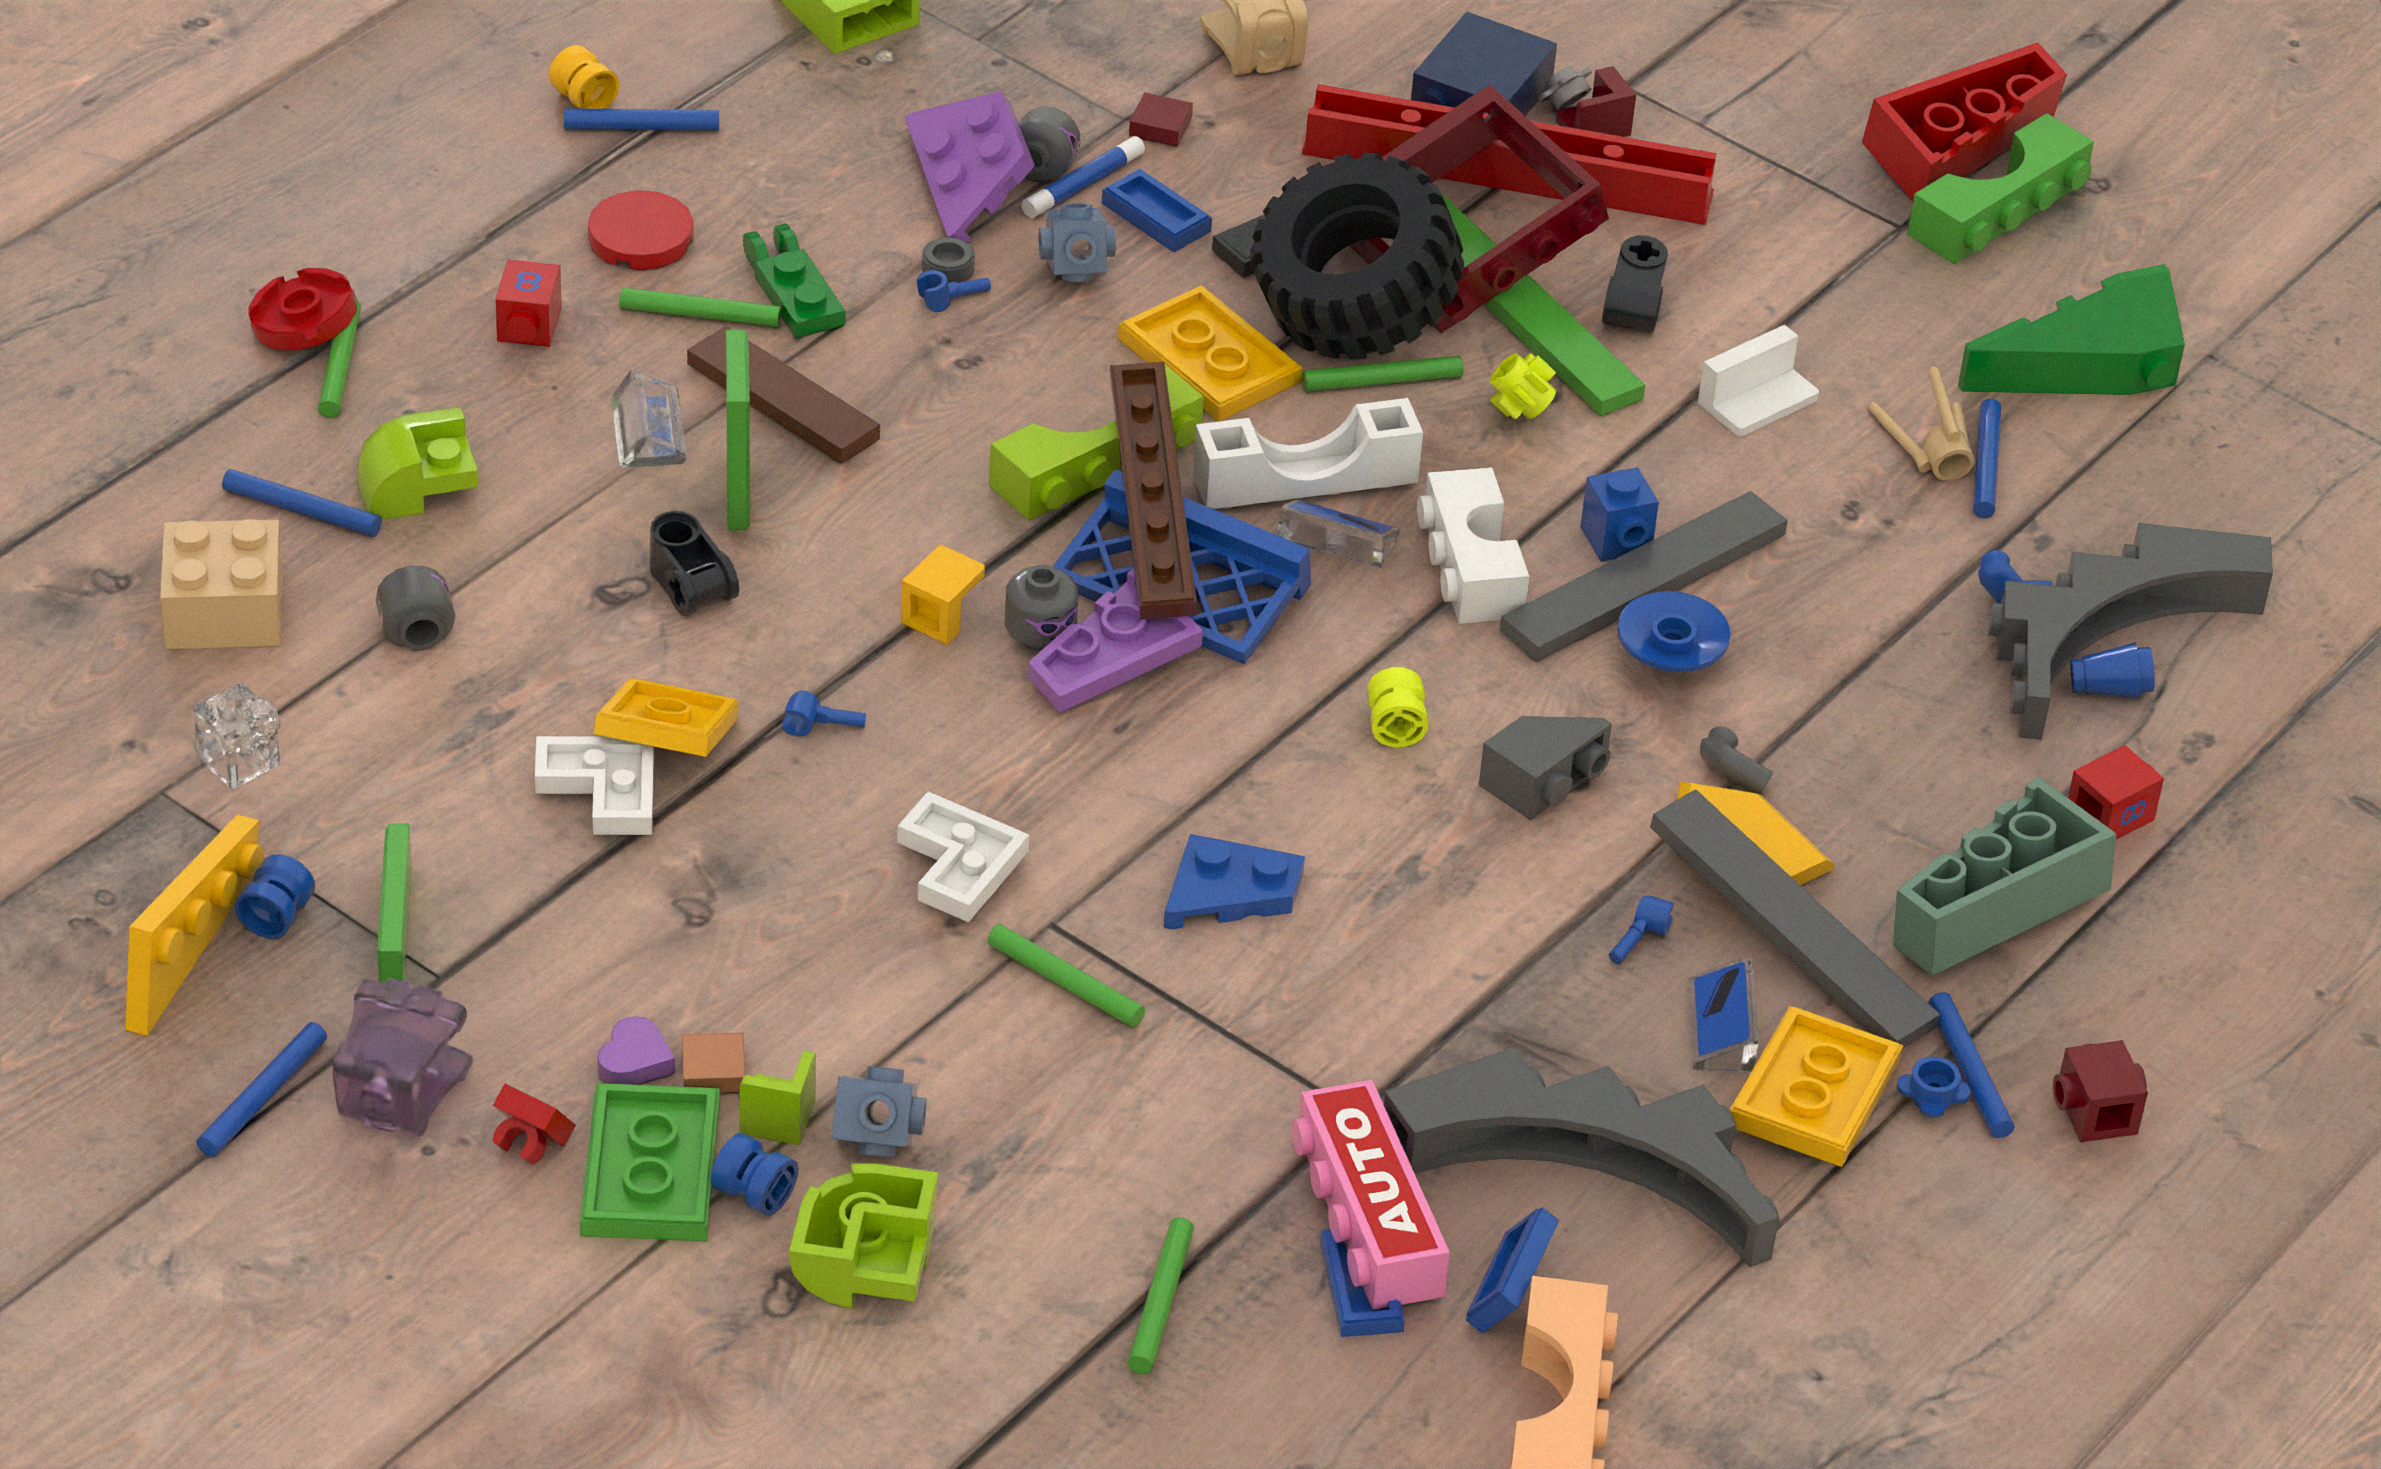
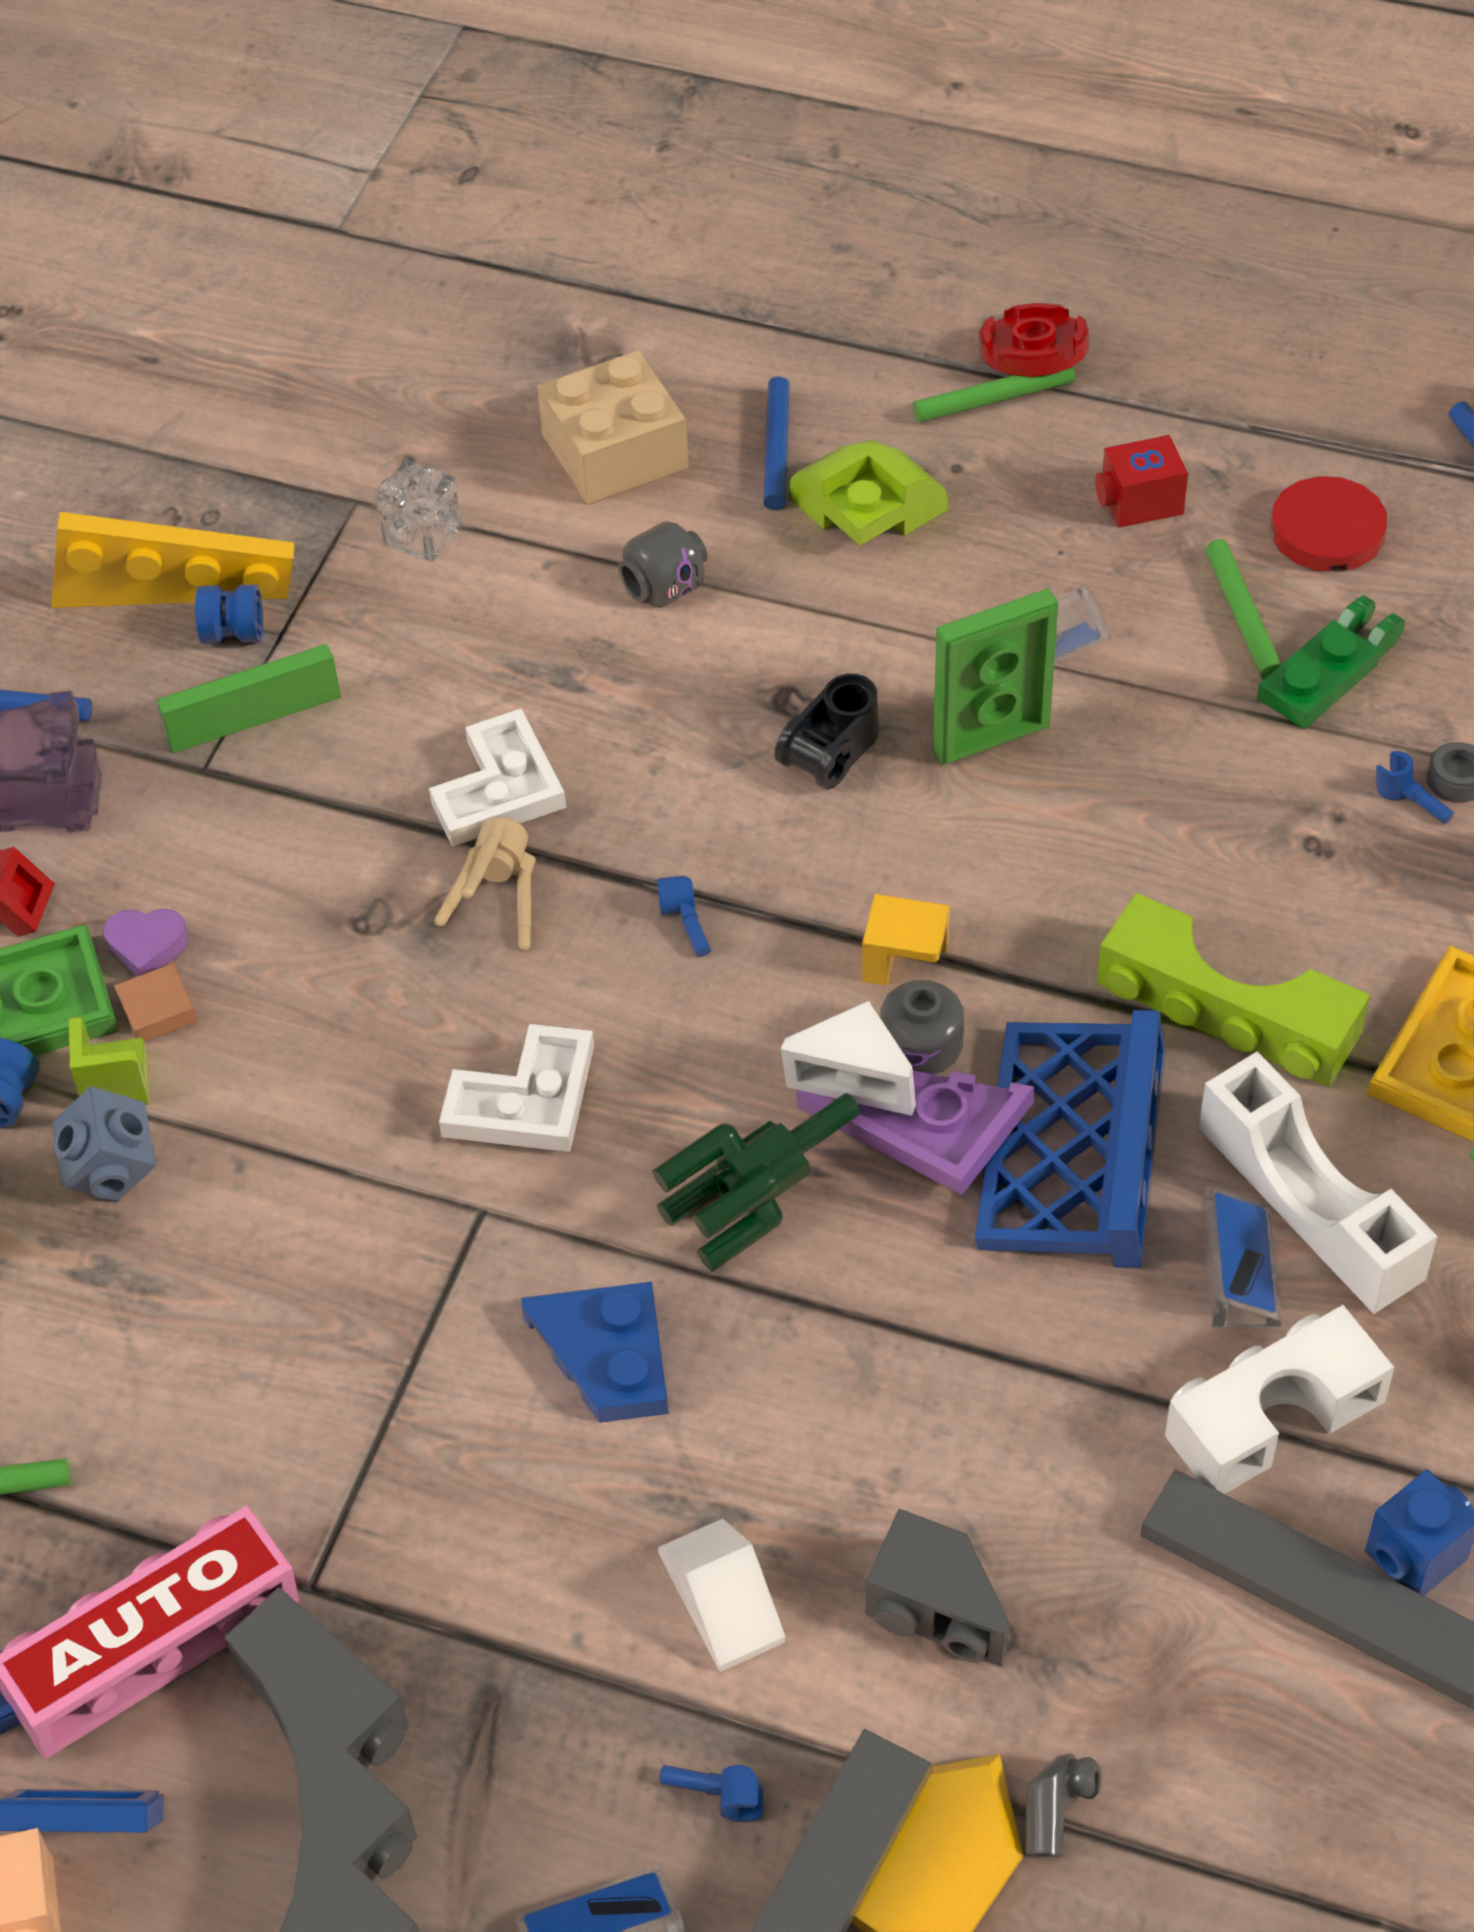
camera: 75 degrees right, 10 degrees up
yellow tile [594,678,739,757] -> none
reddish brown tile [687,326,880,464] -> none
bright green bar [987,924,1145,1028] -> none
reddish brown tile [1110,362,1197,620] -> none
neon yellow wheel [1367,667,1429,748] -> none
blue dish [1617,591,1731,672] -> none
none -> tan plant [434,817,536,951]
none -> dark green plant [652,1093,861,1272]
none -> white slope [658,1519,786,1673]
none -> white slope [781,1001,916,1116]

